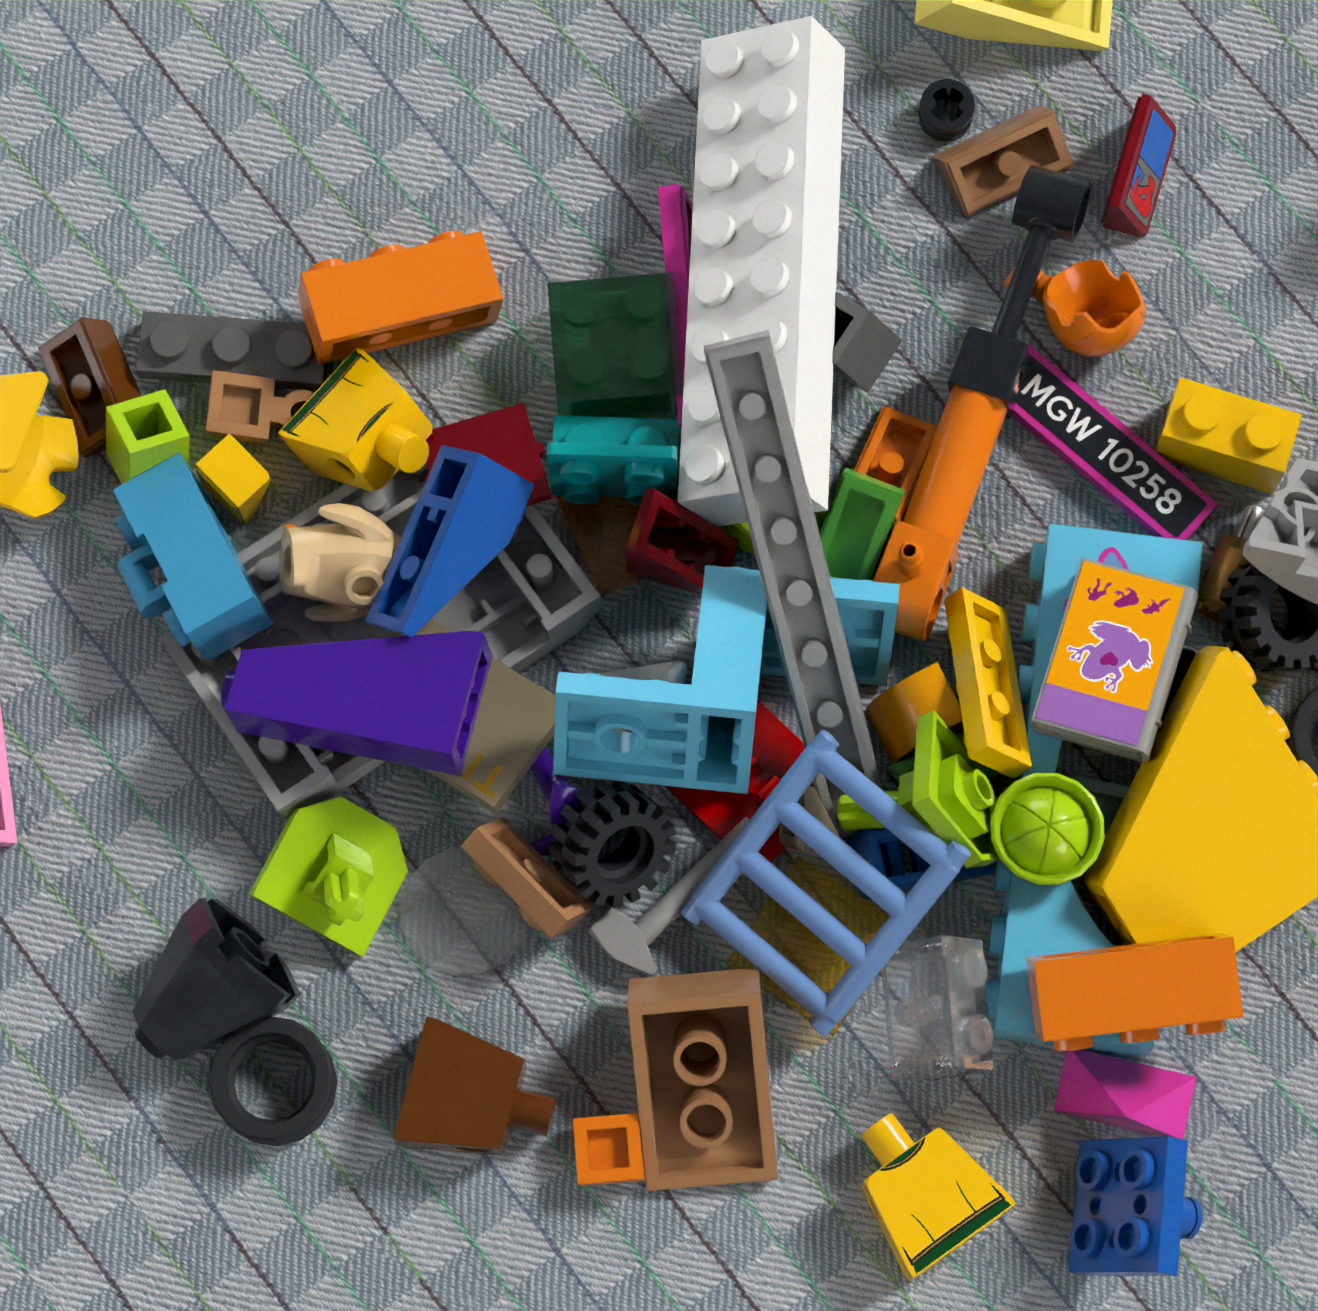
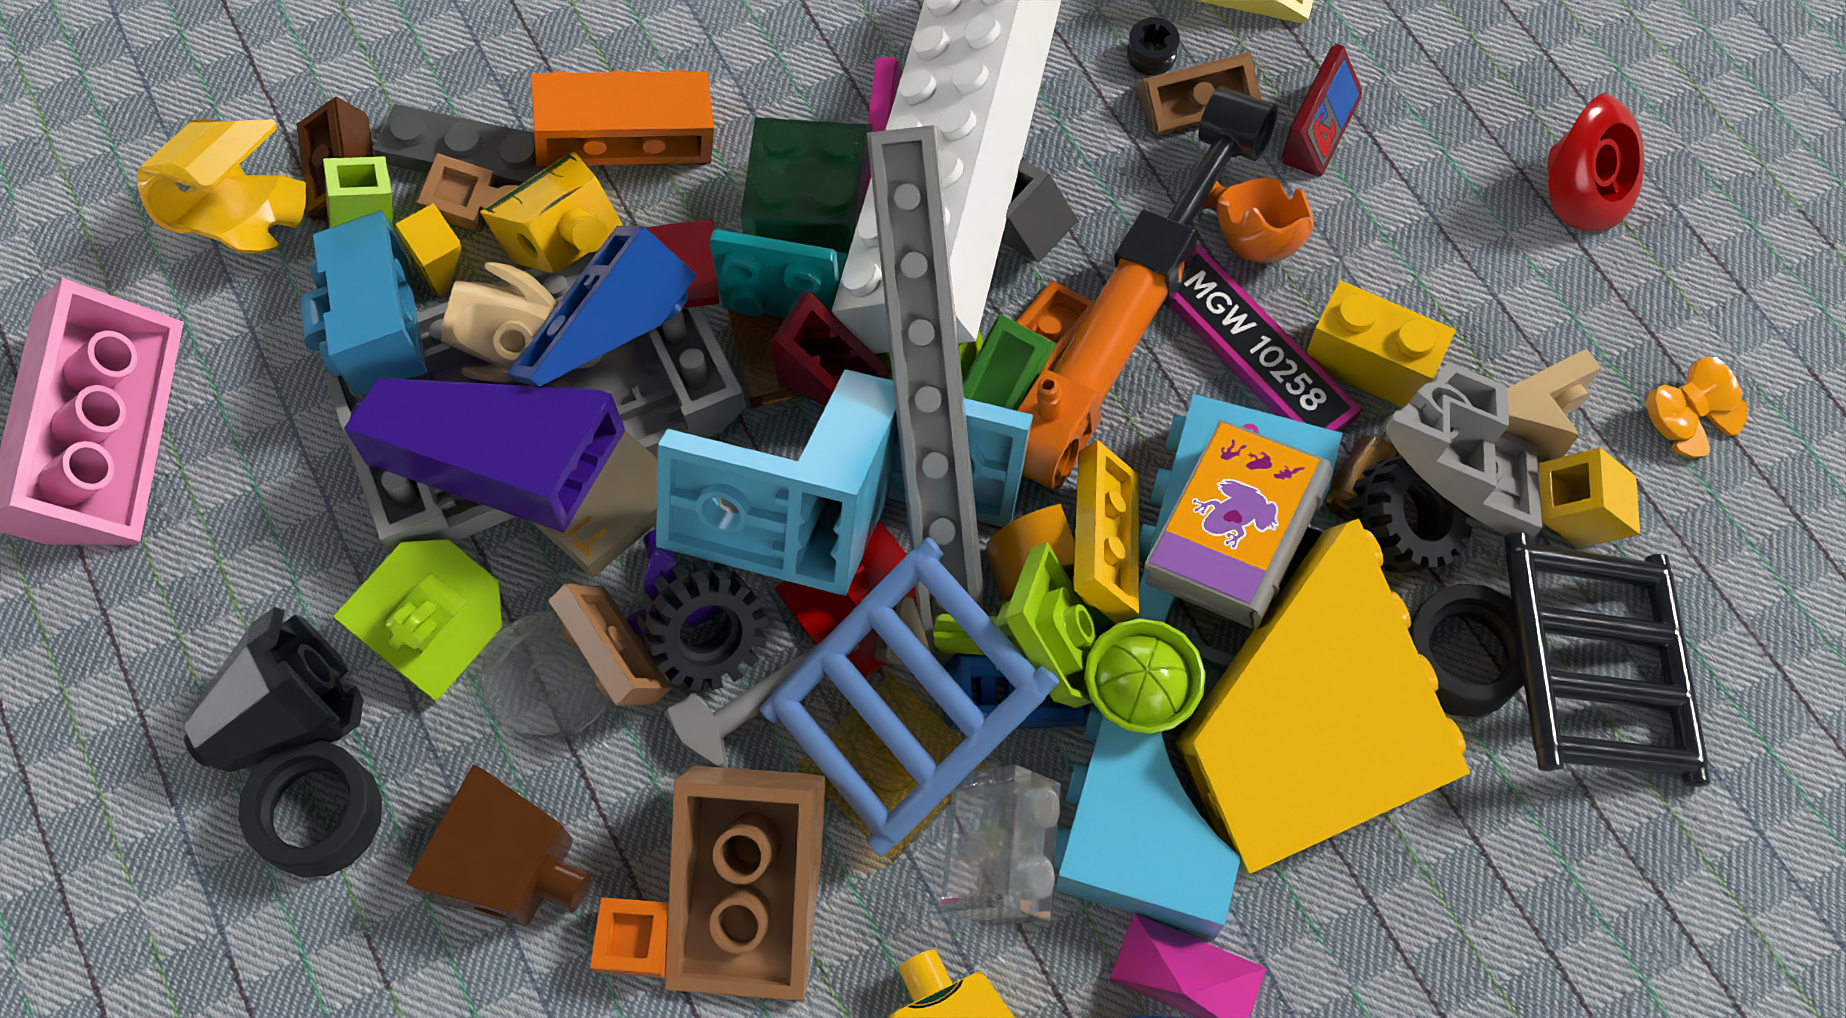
camera: 10 degrees right, 10 degrees down
orange brick [1026,933,1243,1051] -> none

